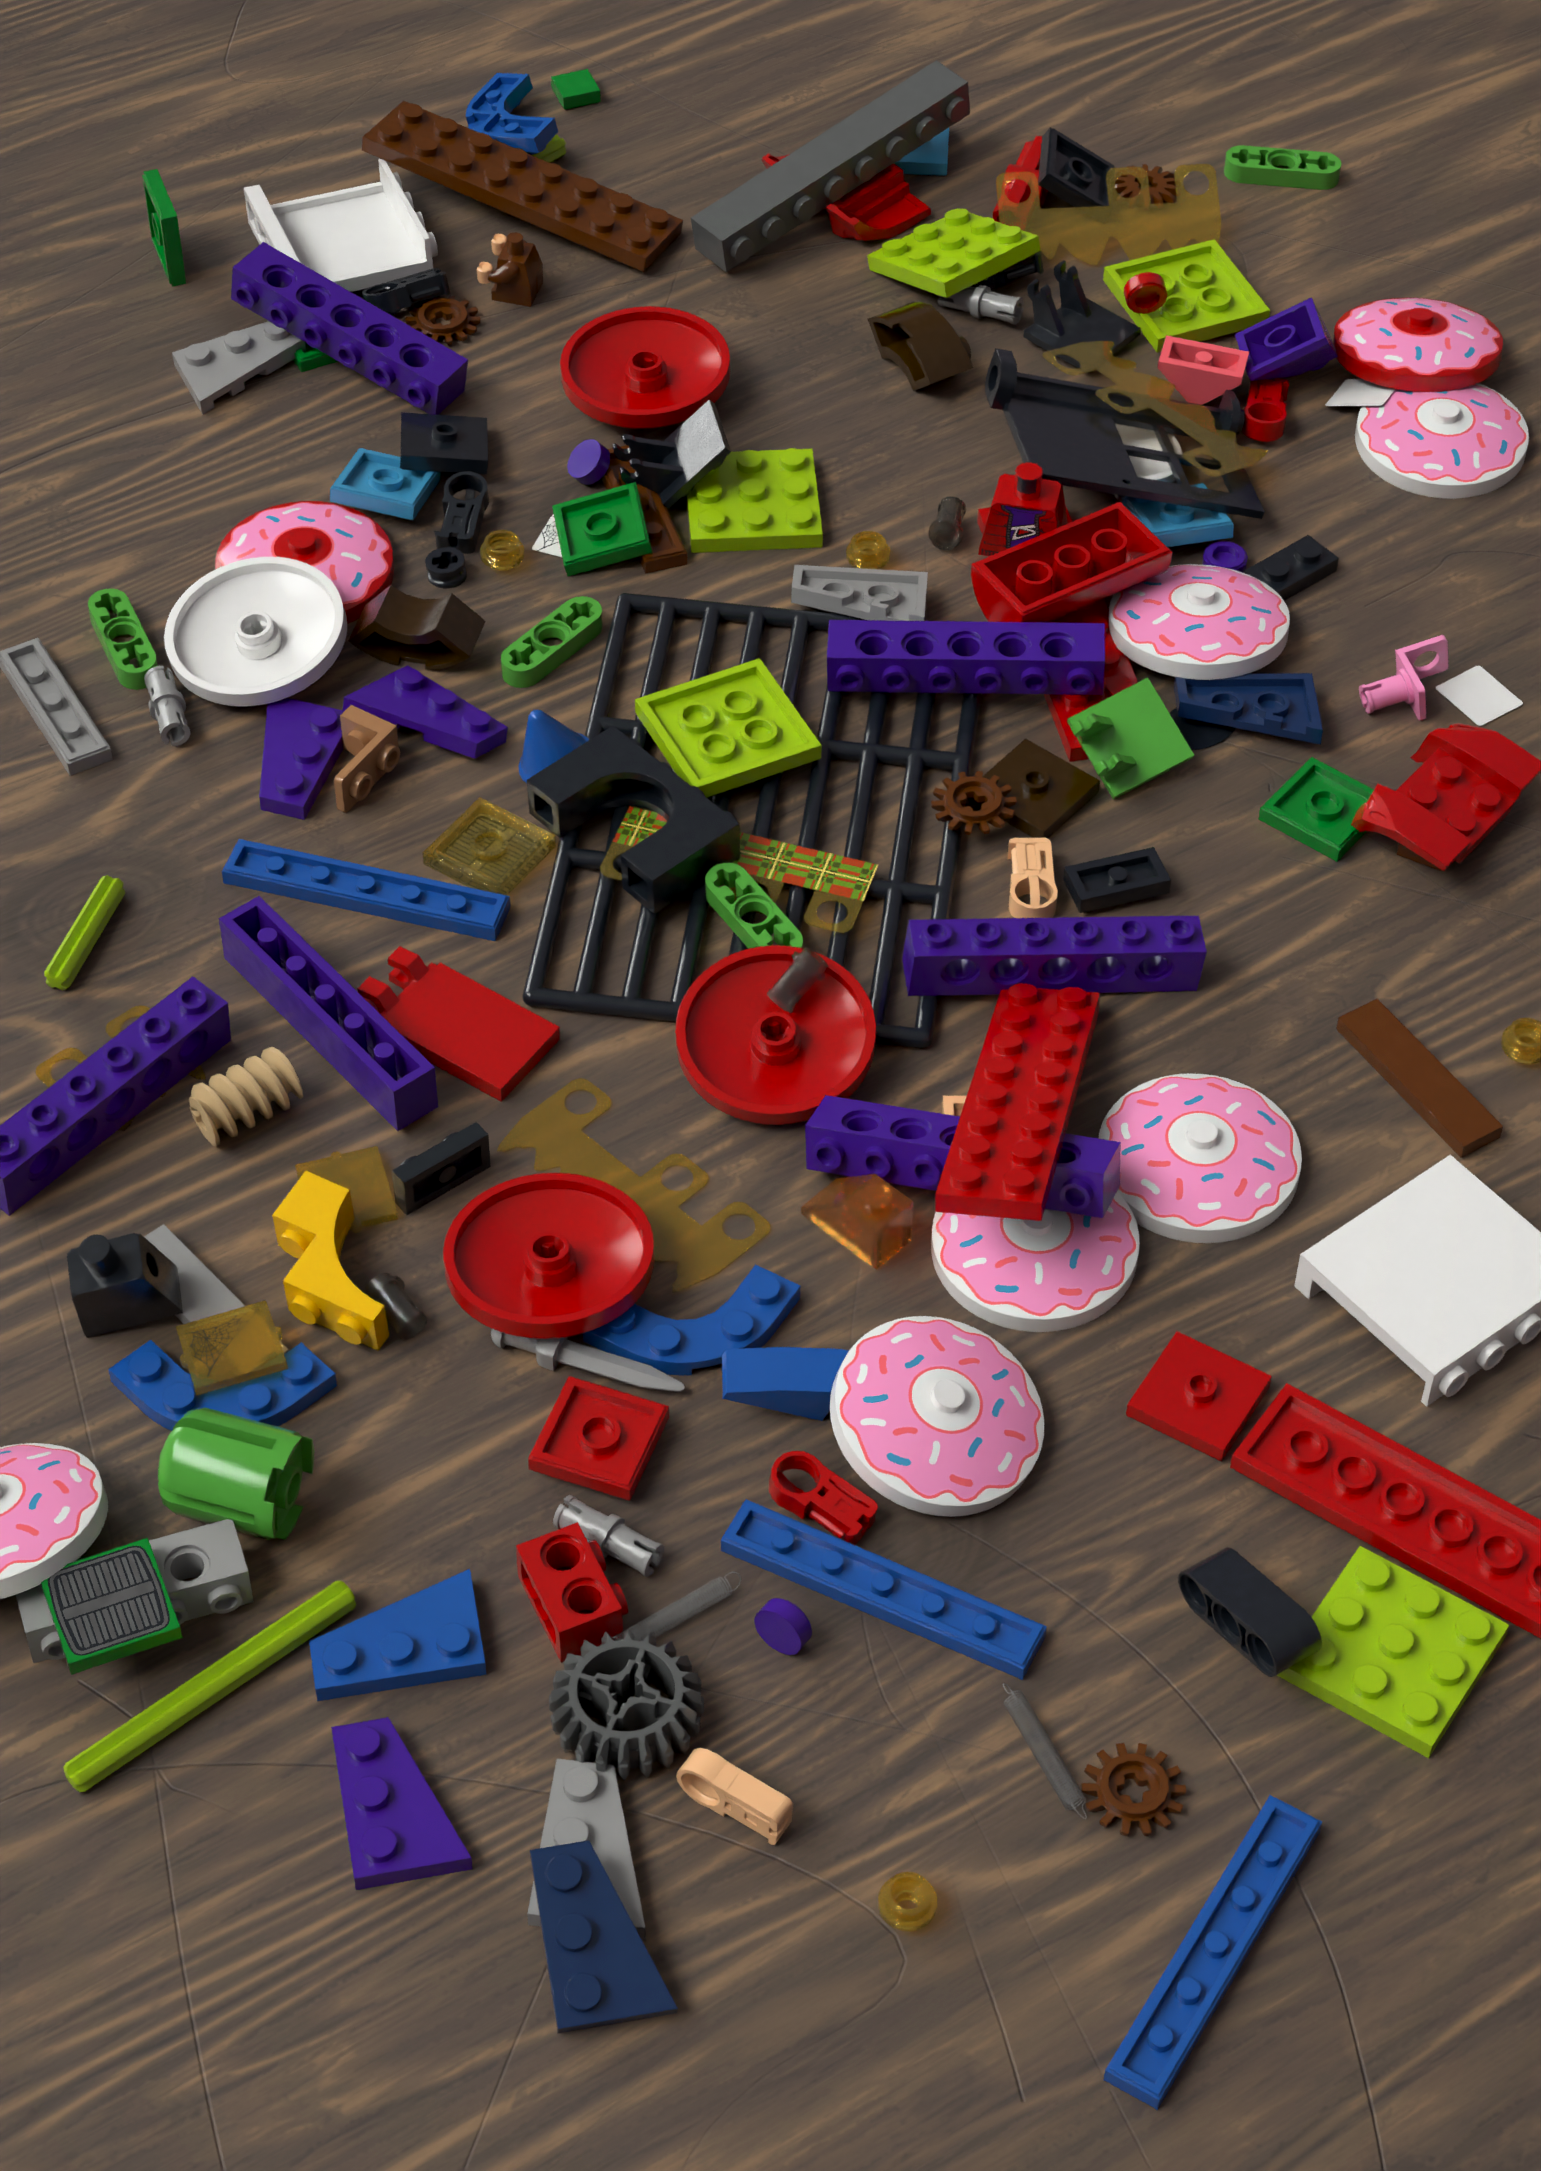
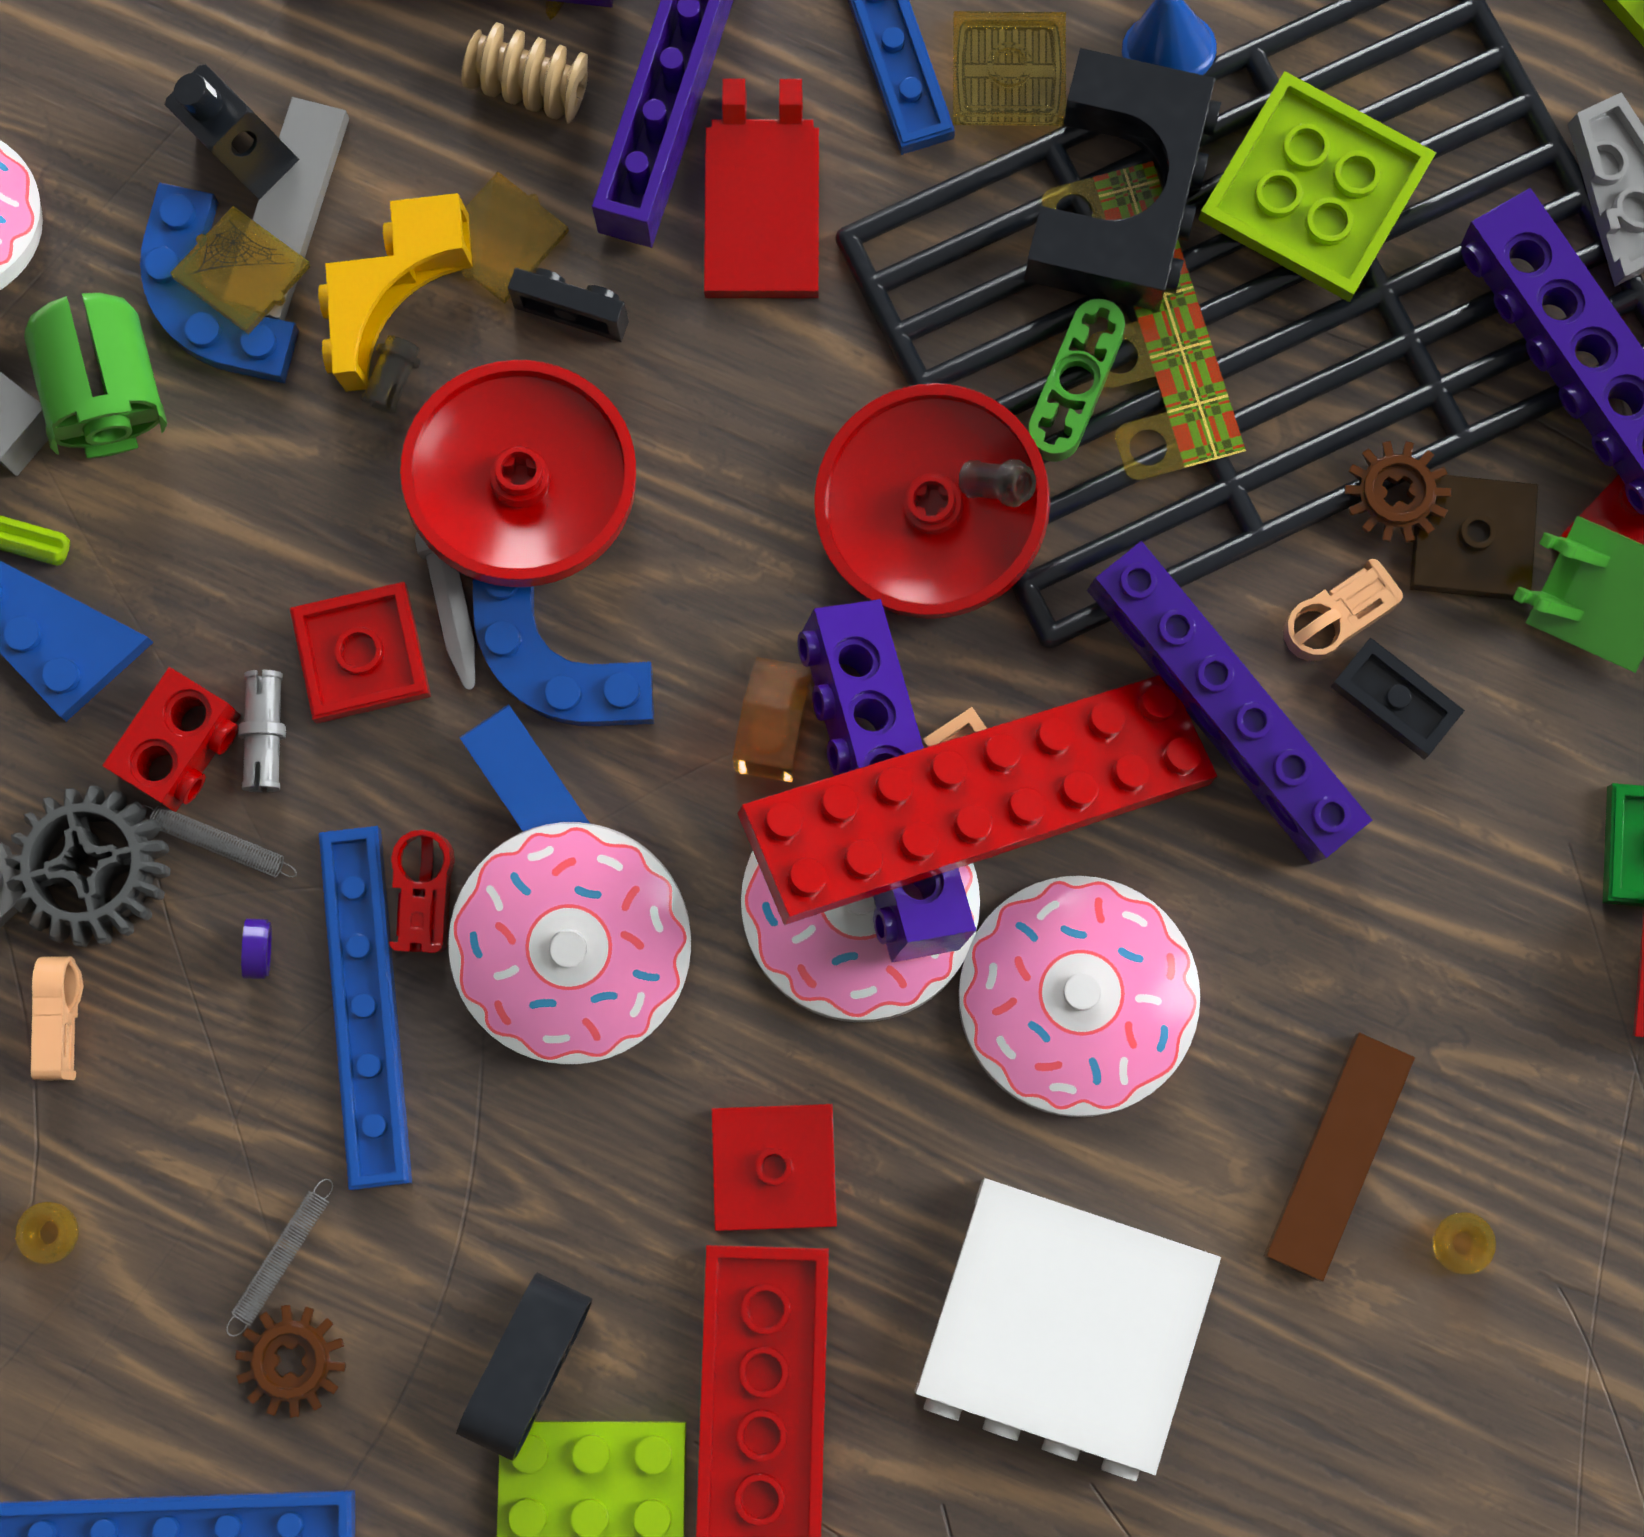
camera: 60 degrees right, 30 degrees up
clear yellow piece [497,1078,770,1293] -> none

